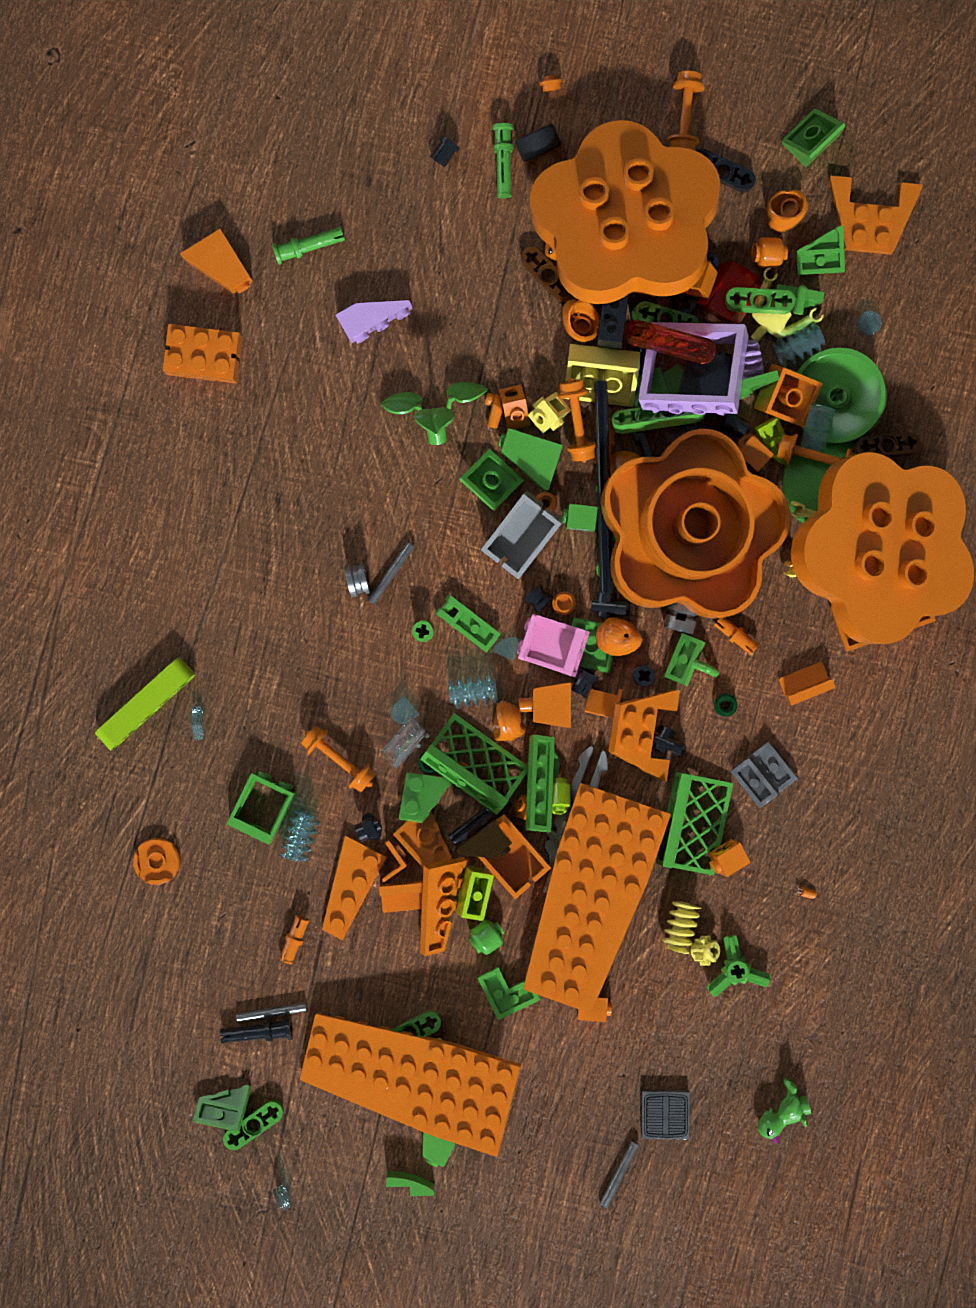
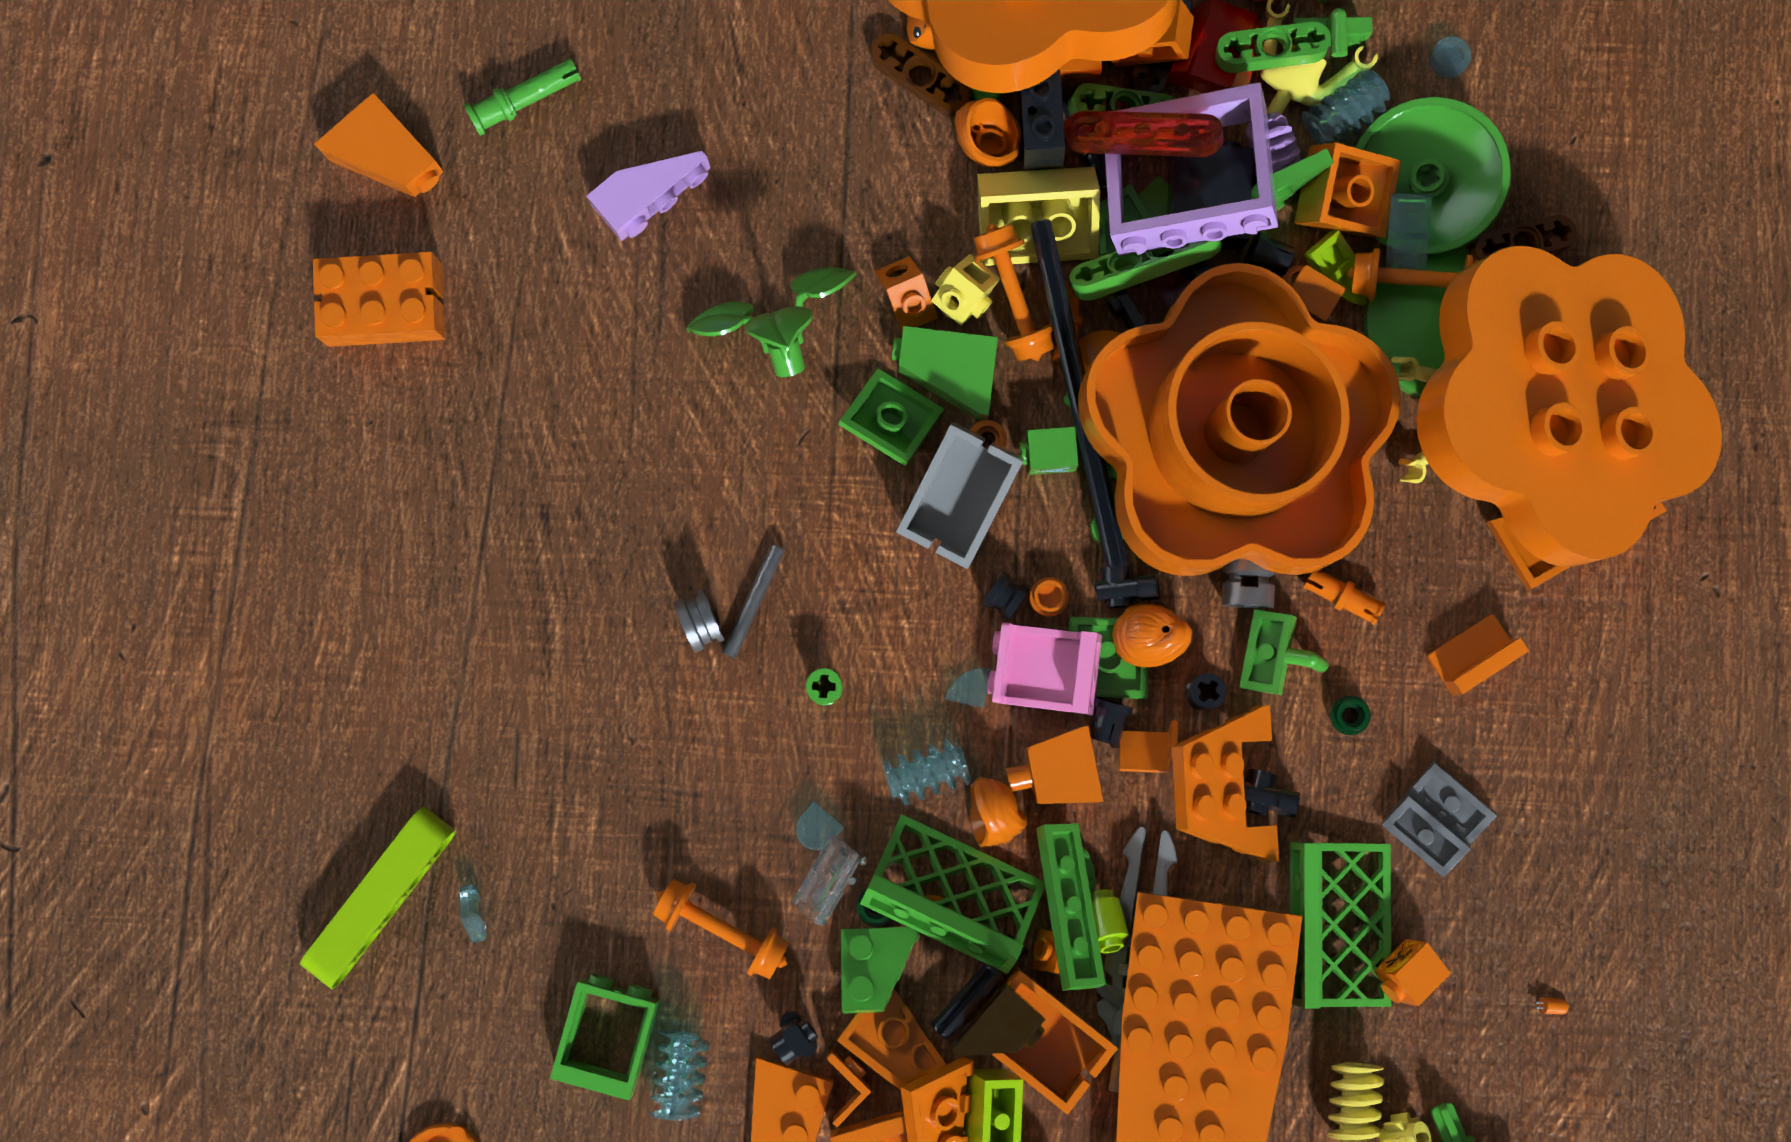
camera: 15 degrees left, 5 degrees down
bright green plate [435,594,501,653] -> none
orange arm [484,393,503,428] -> none

